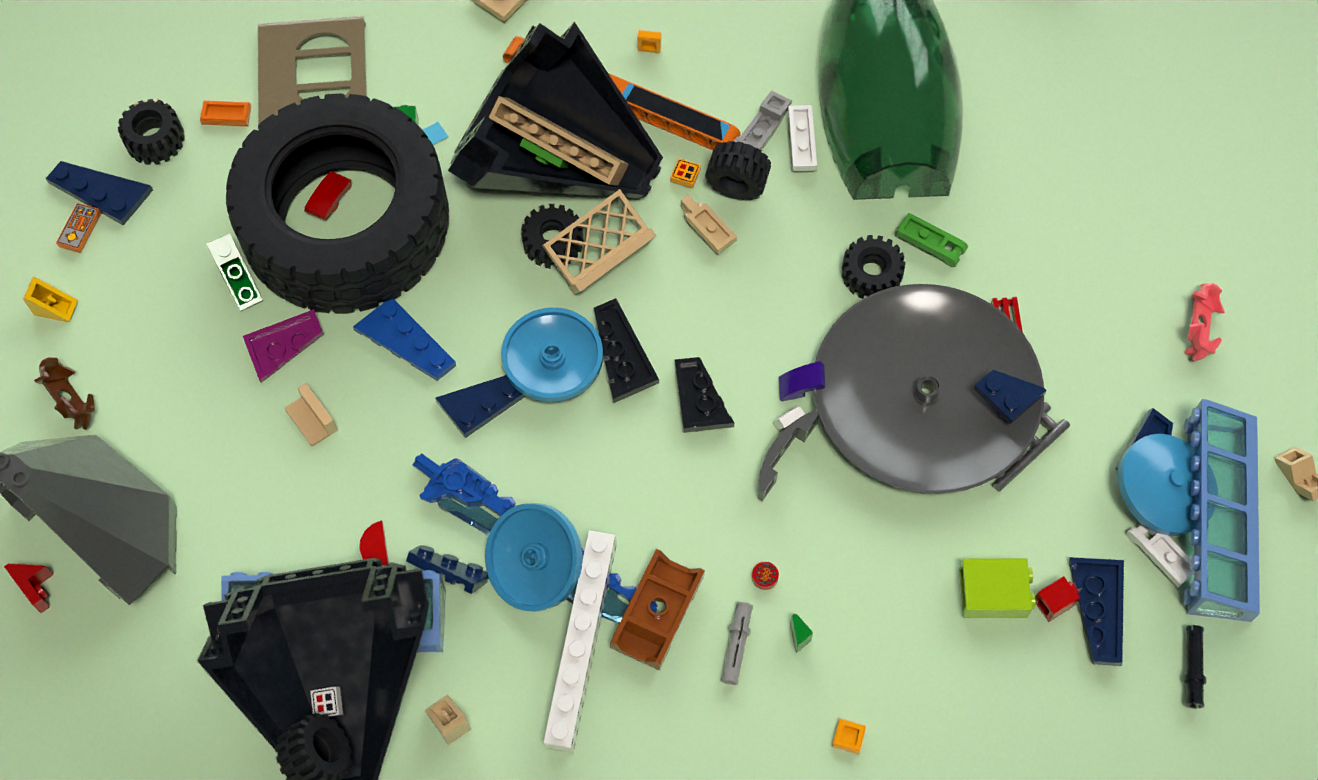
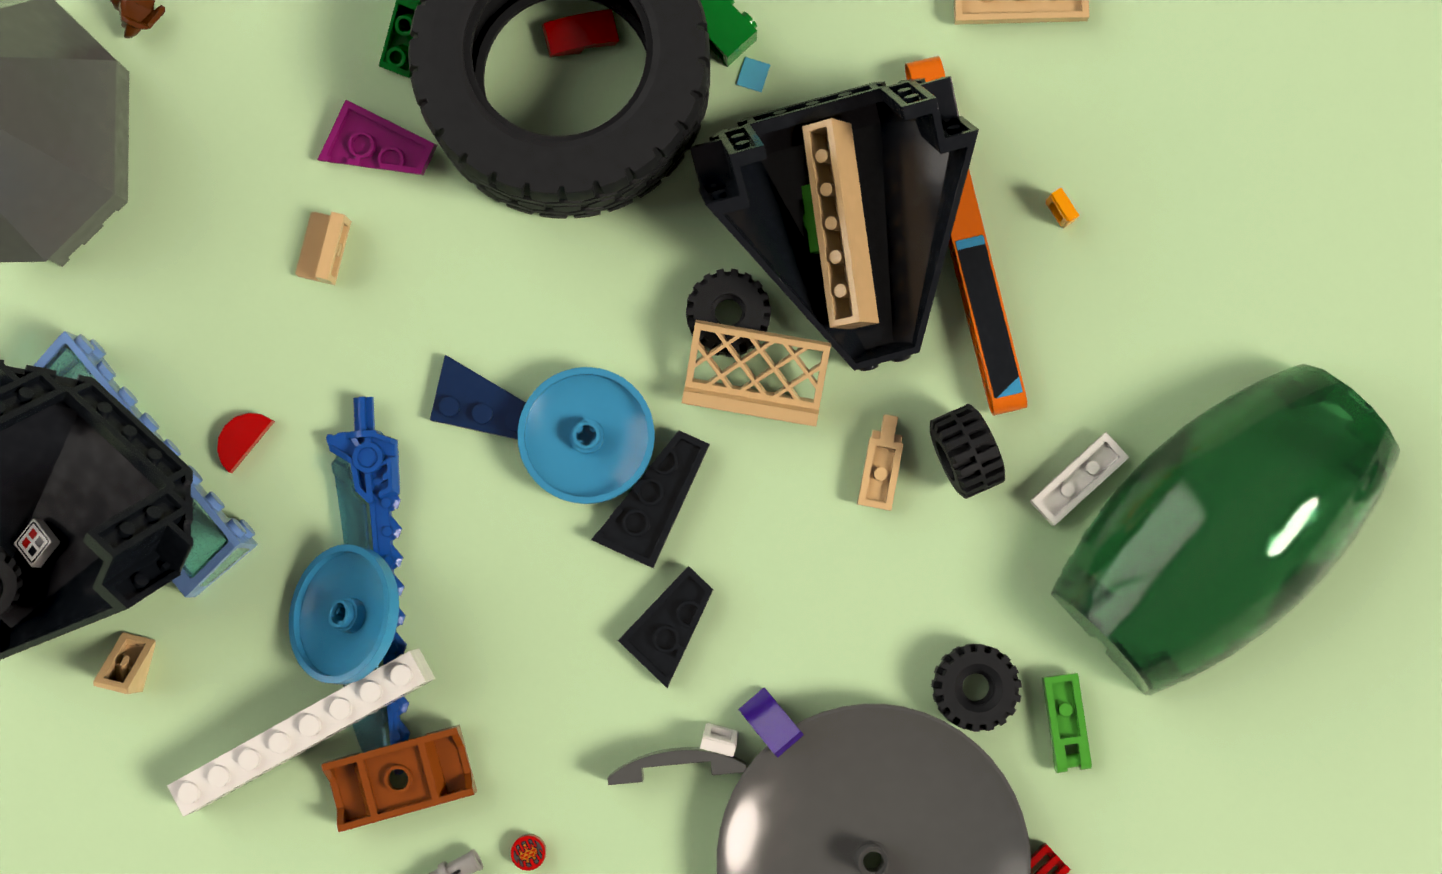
camera: 50 degrees right, 20 degrees up
blue wing [353,298,456,381] -> none
dark blue wing [406,545,489,594] -> none
light orange tile [670,158,701,189] -> none
light grey slope [734,90,792,151] -> none

